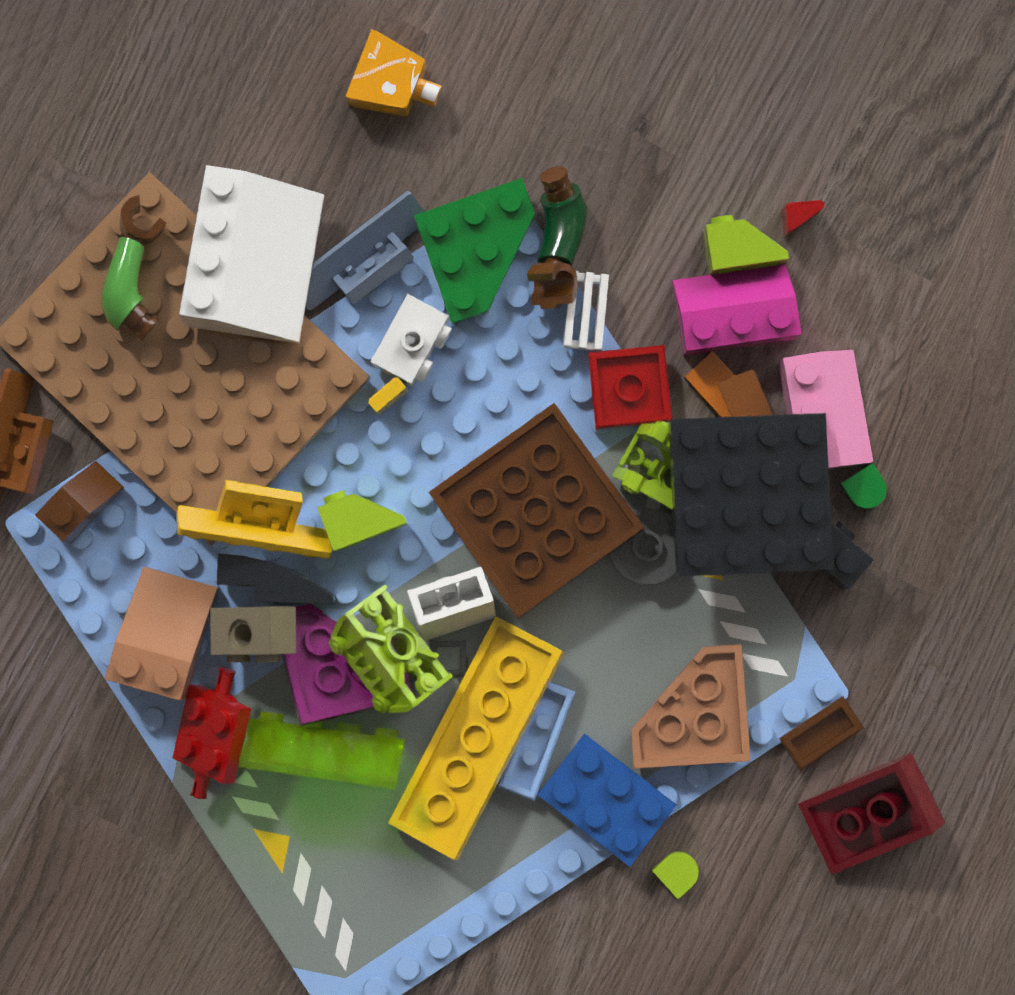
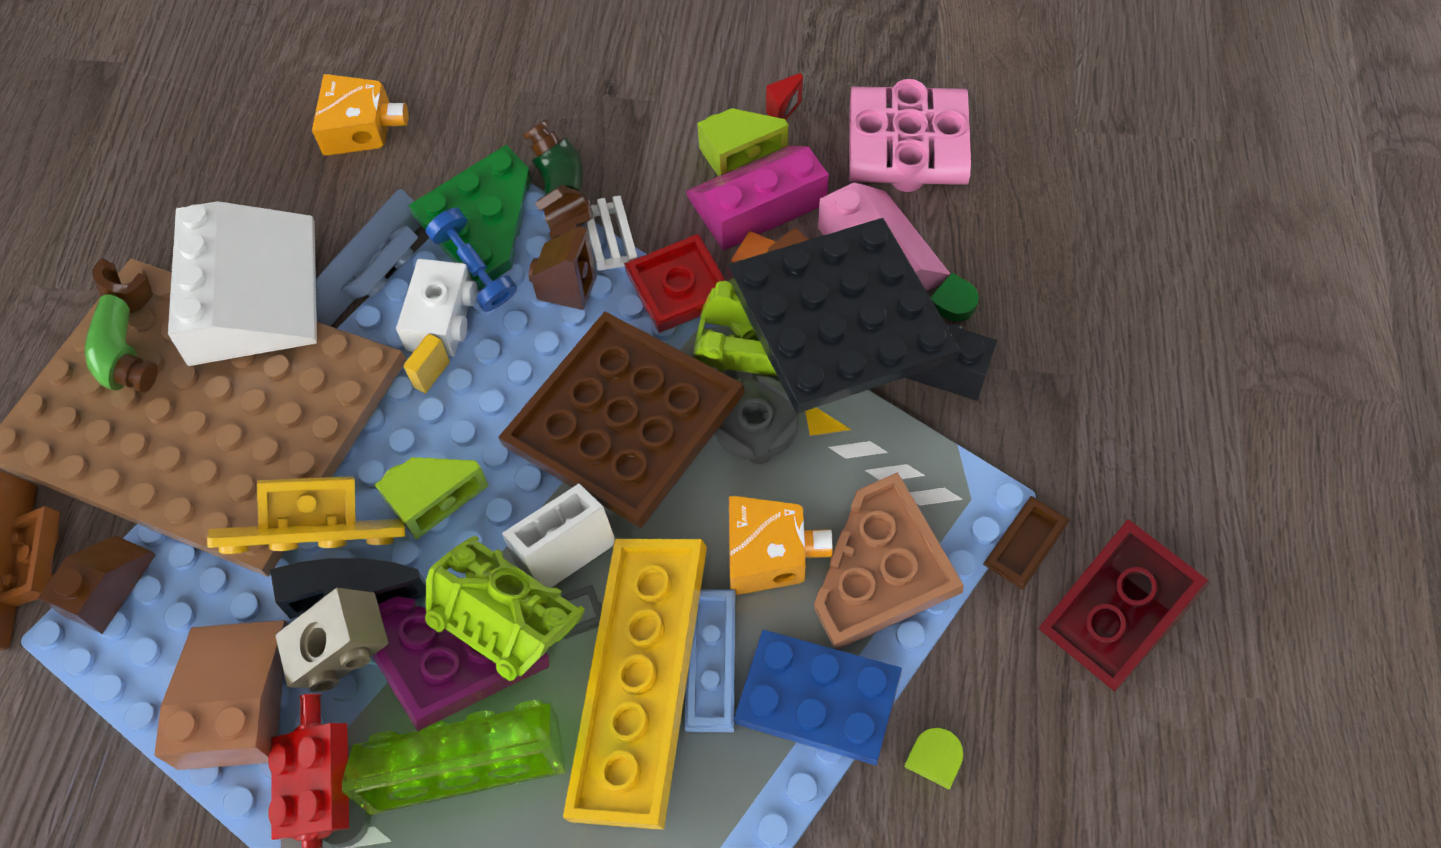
camera: 15 degrees left, 25 degrees down
none -> blue wheel [426,208,518,312]
none -> reddish brown slope [528,227,596,310]
none -> light orange torso [729,496,832,595]
none -> bright pink connector [849,79,971,192]

